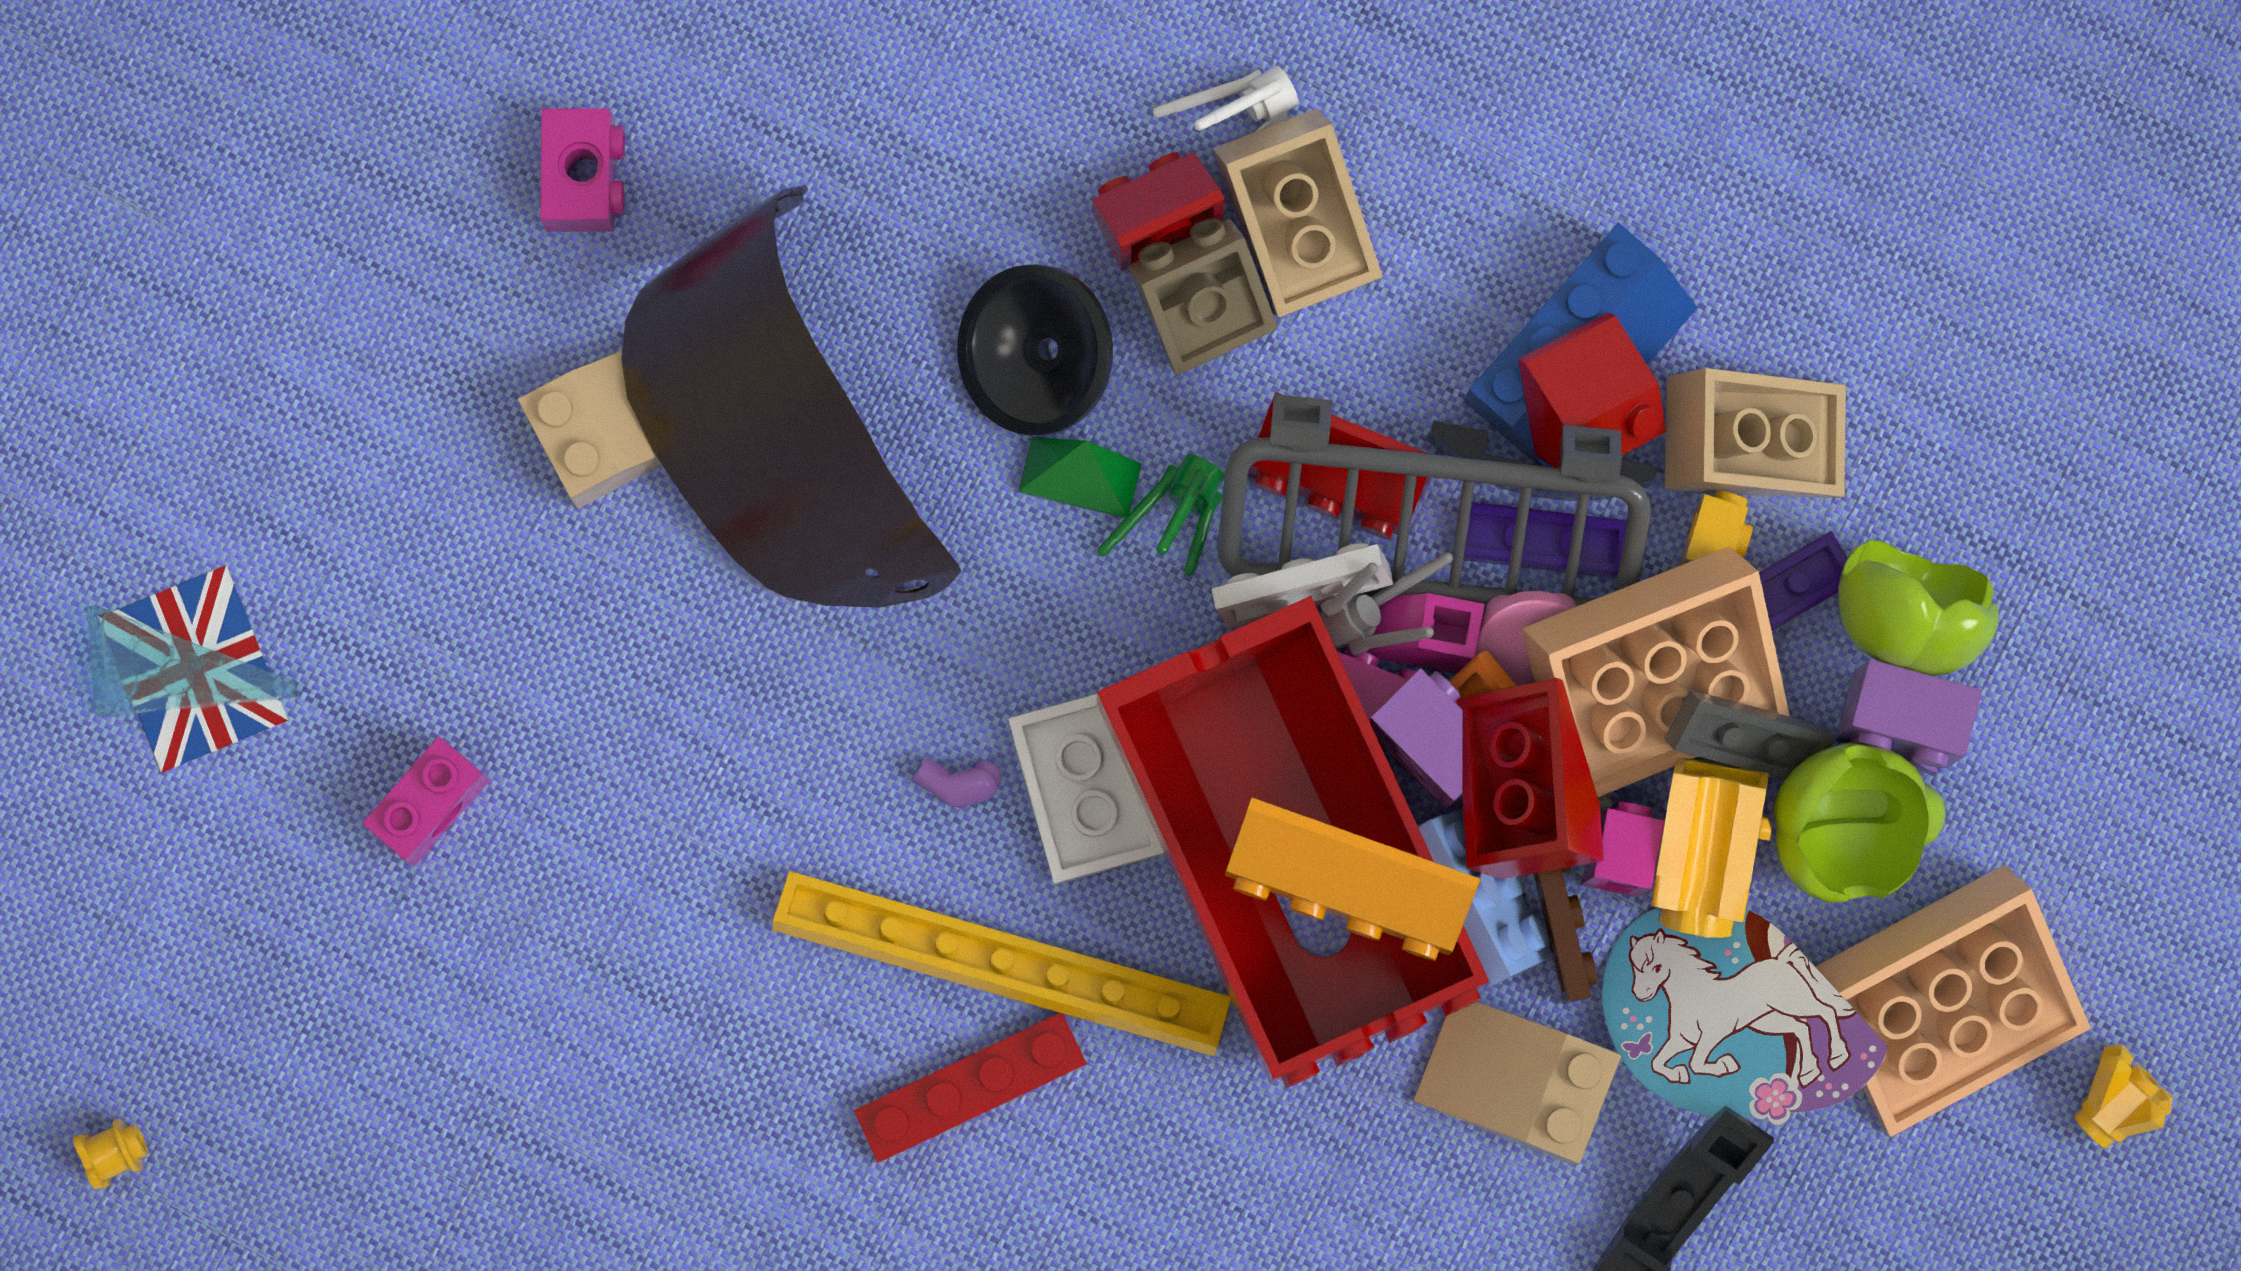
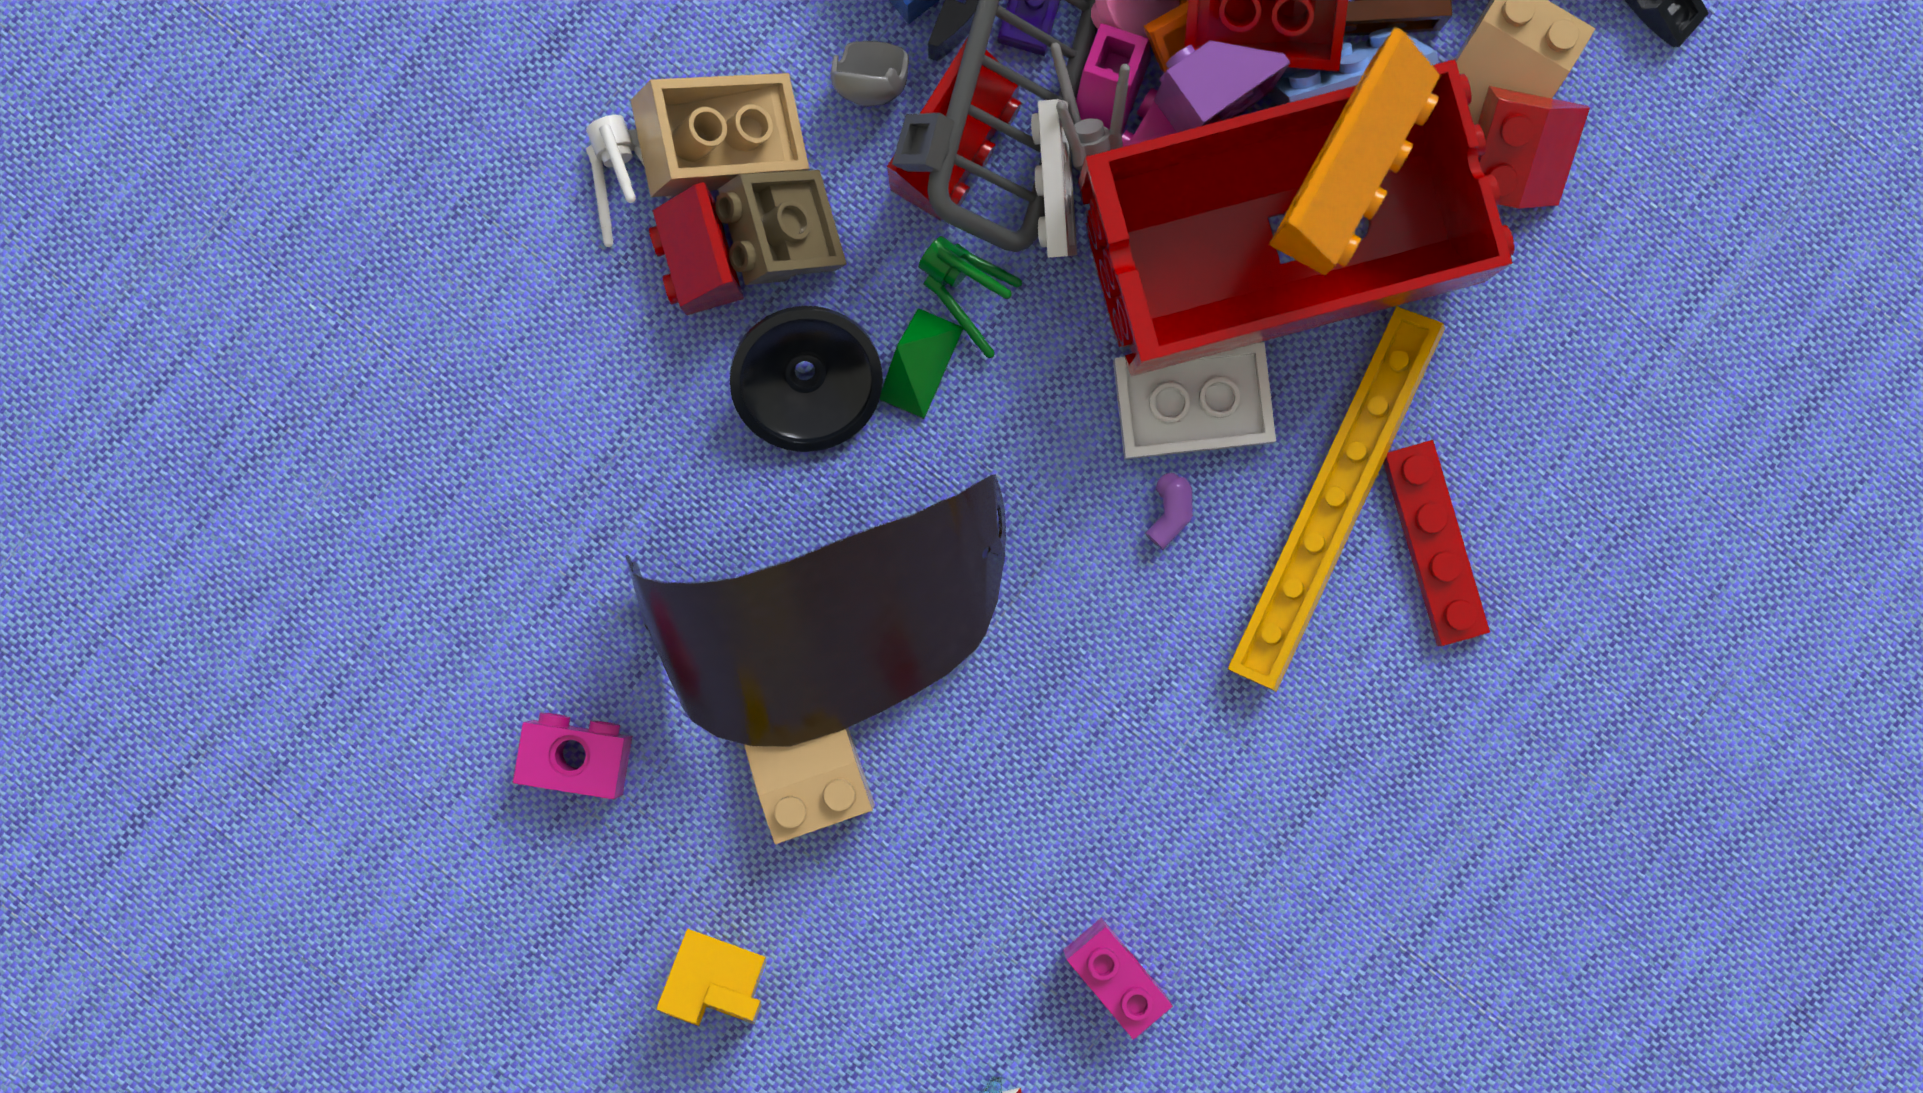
camera: 85 degrees left, 5 degrees up
none -> yellow plate [656,928,766,1026]
none -> light grey hair [831,41,909,107]
none -> red slope [1478,86,1590,209]

